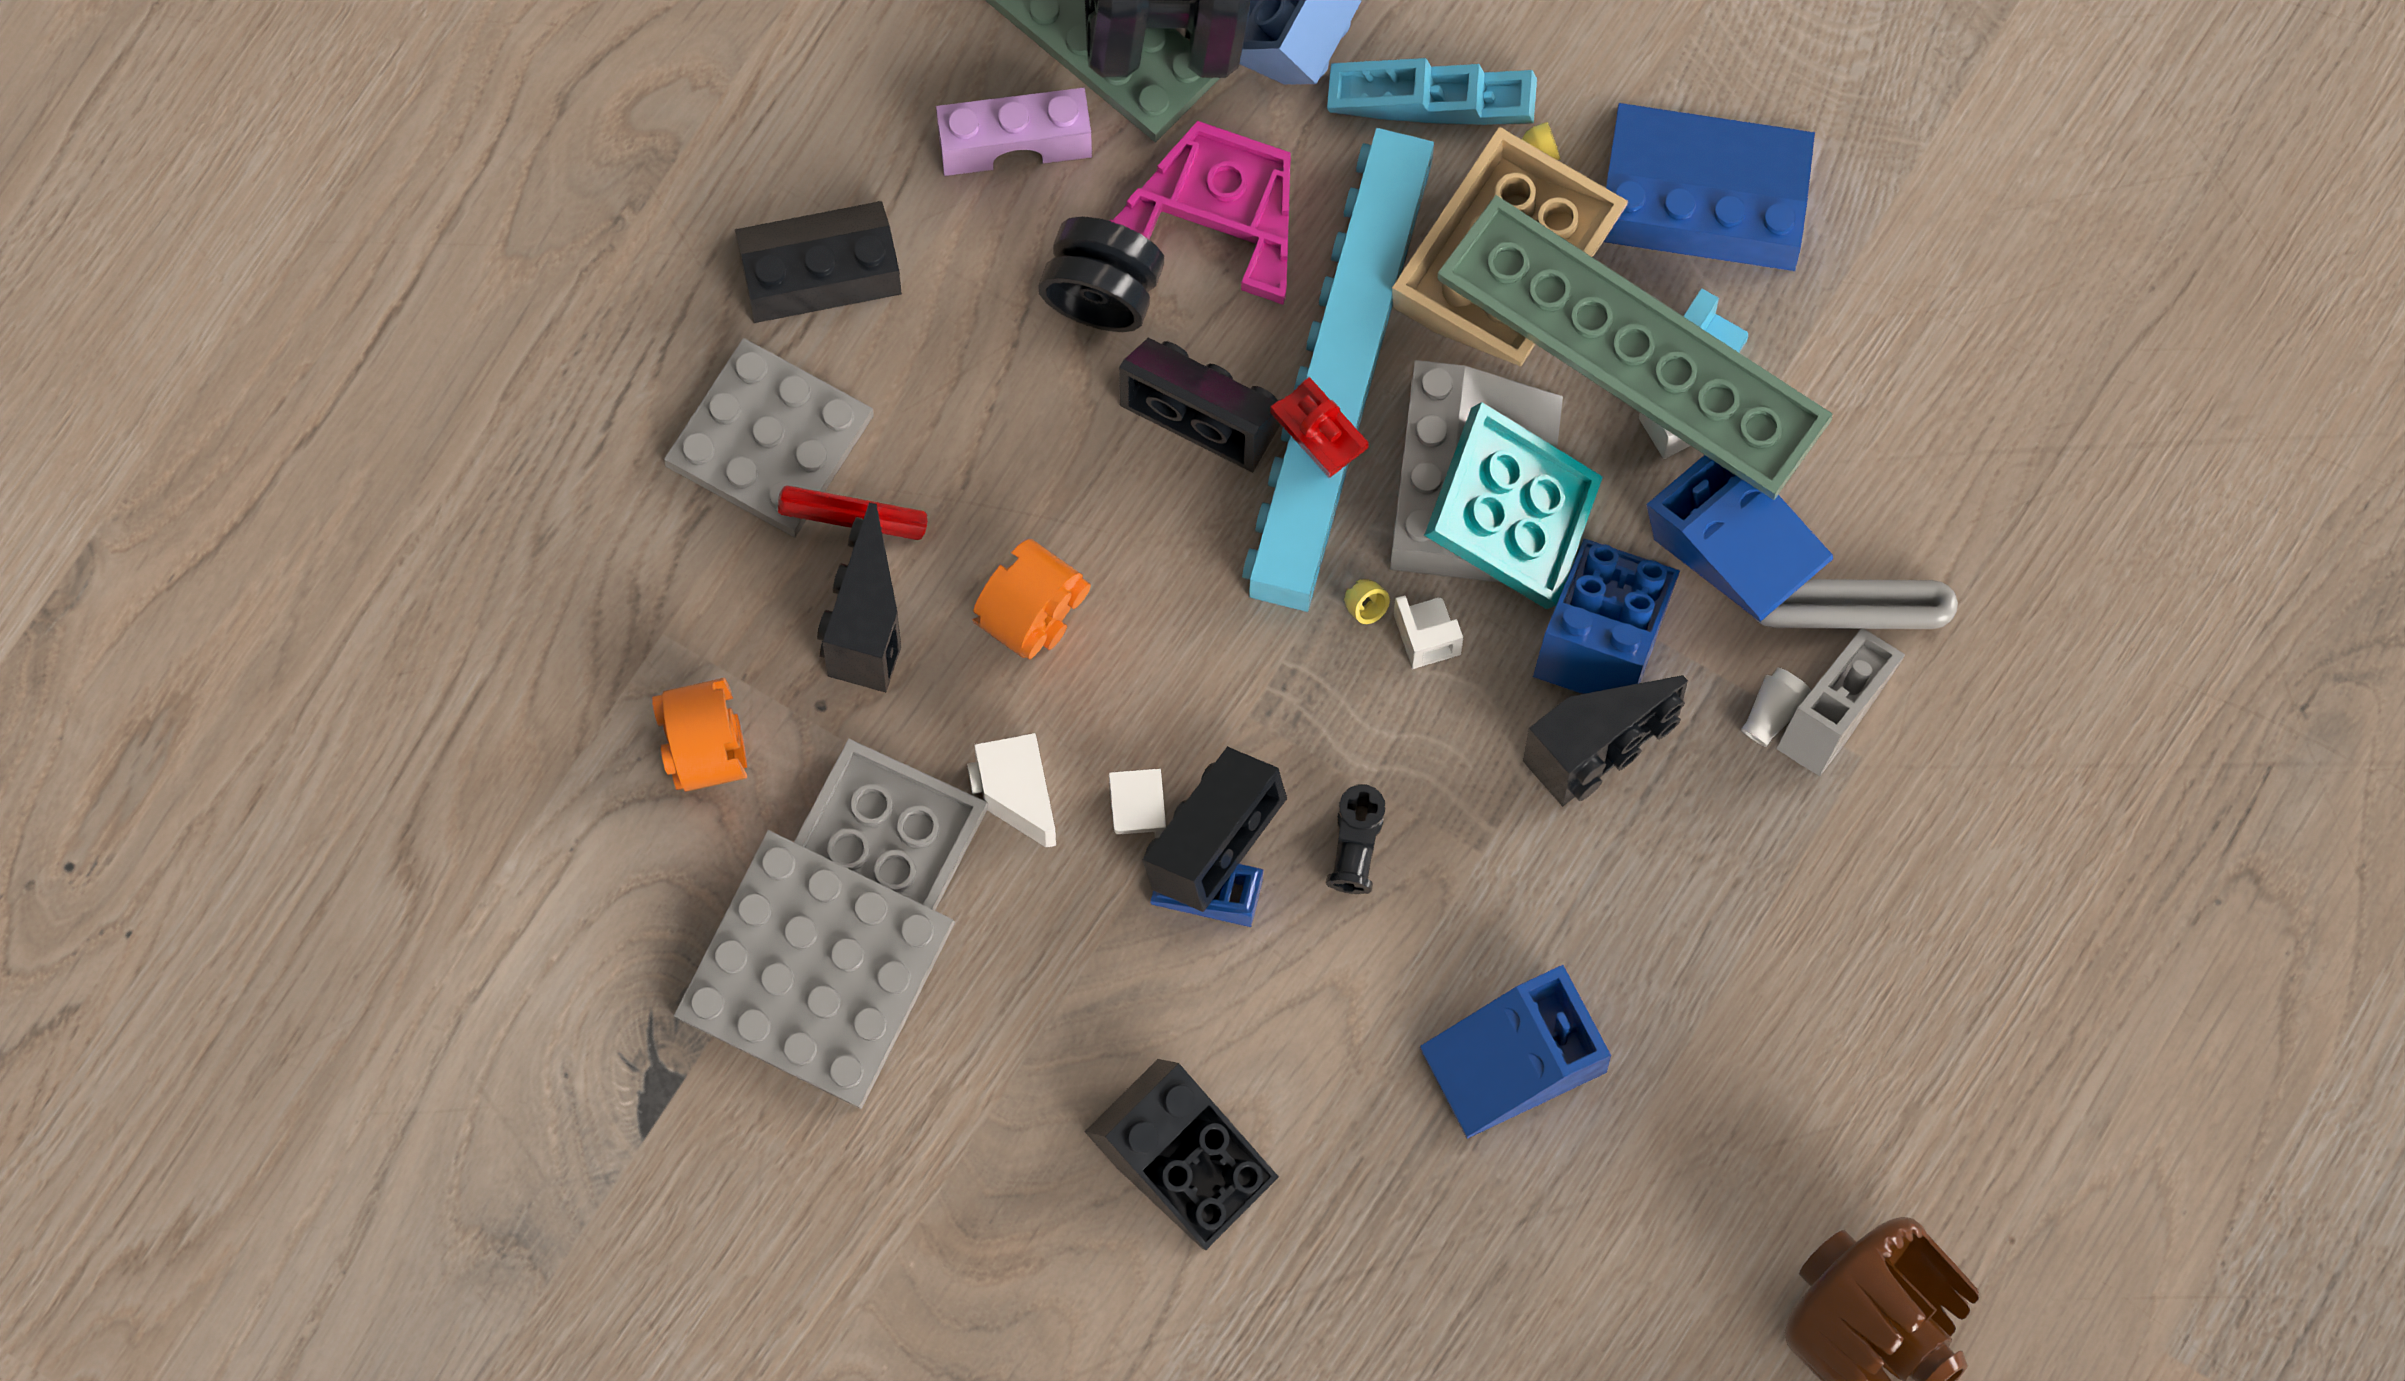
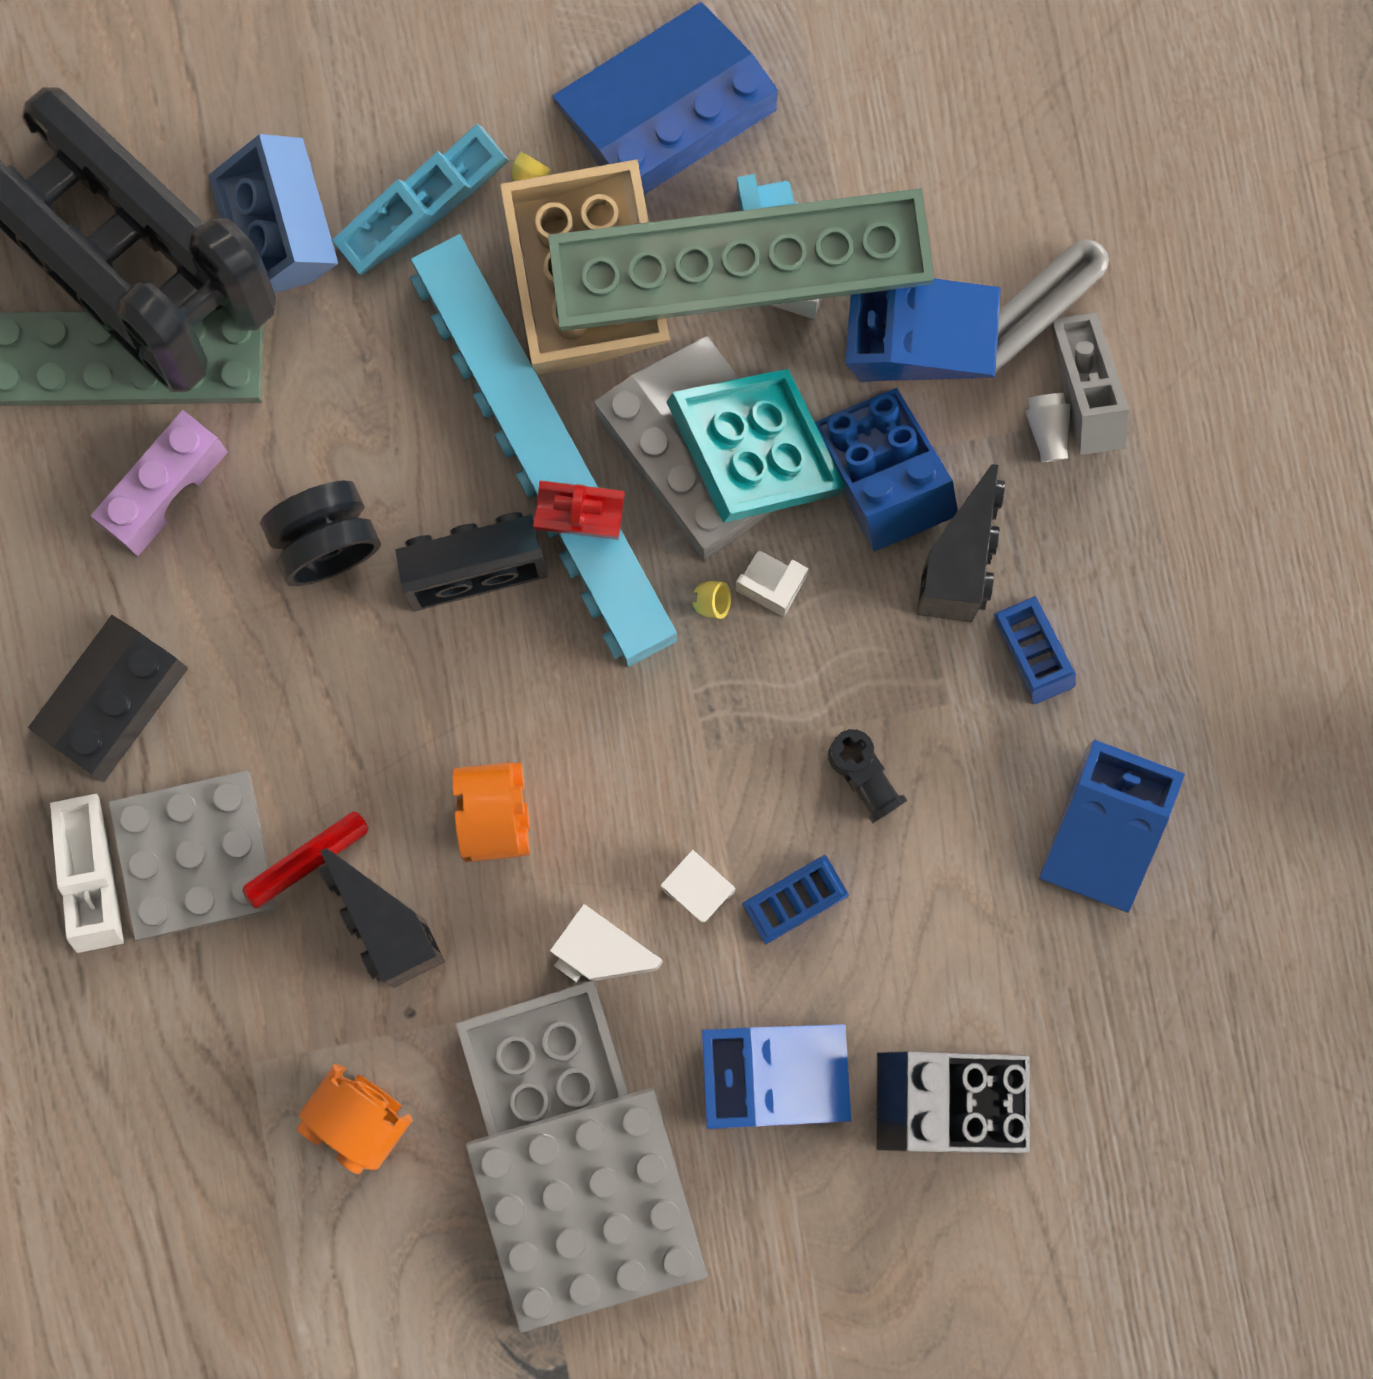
camera: 40 degrees left, 10 degrees up
dark pink wing [1109,121,1291,305] -> none
black brick [1142,746,1287,912] -> none
none -> white slope [50,793,124,953]
none -> slope [702,1024,851,1129]
none -> blue slope [993,596,1076,704]

